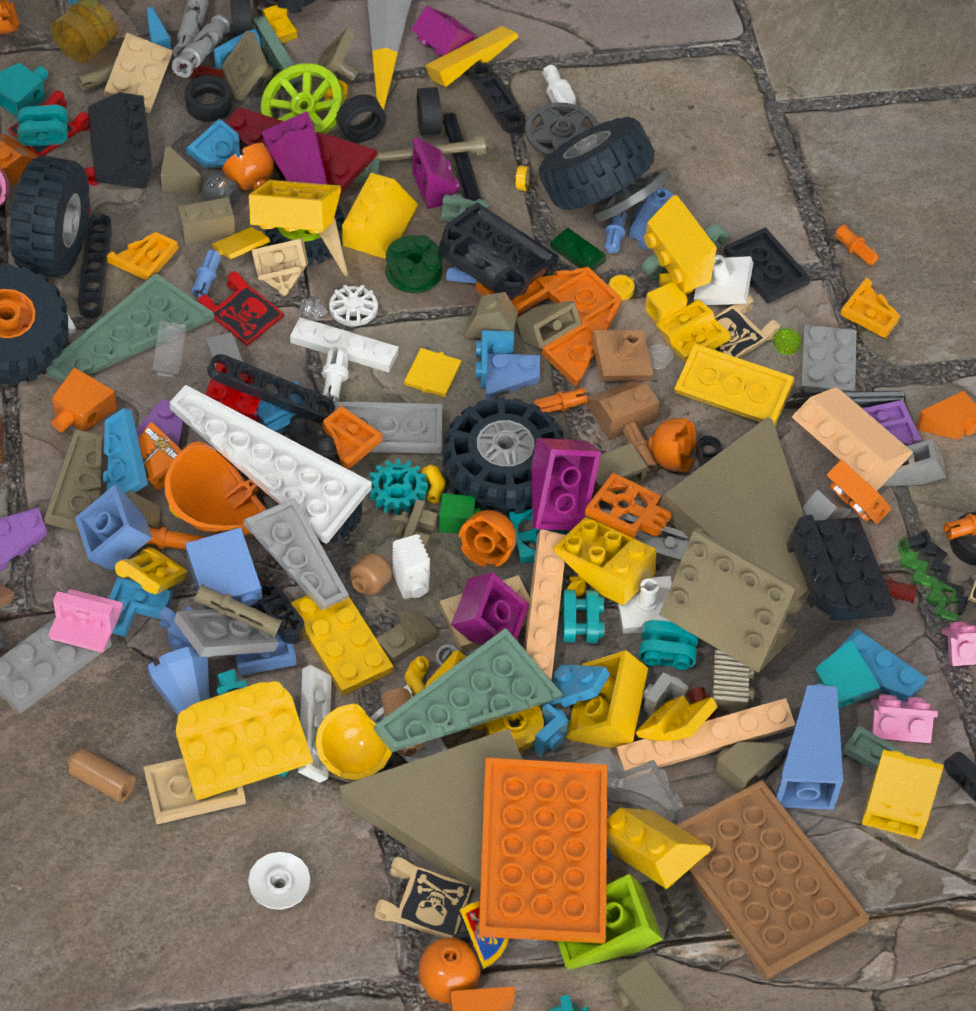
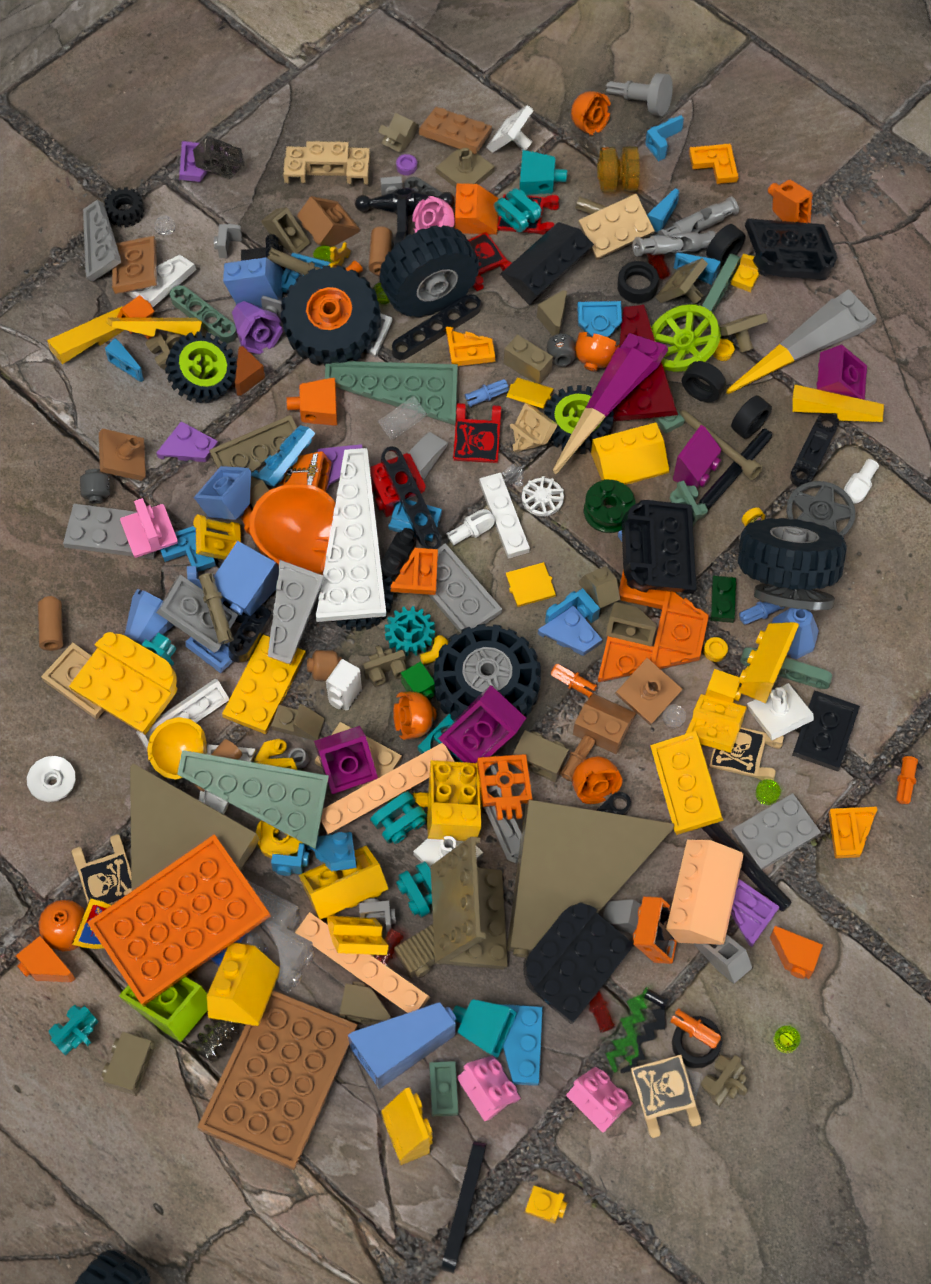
camera: 55 degrees right, 10 degrees up
yellow slope [249,180,341,234] -> none

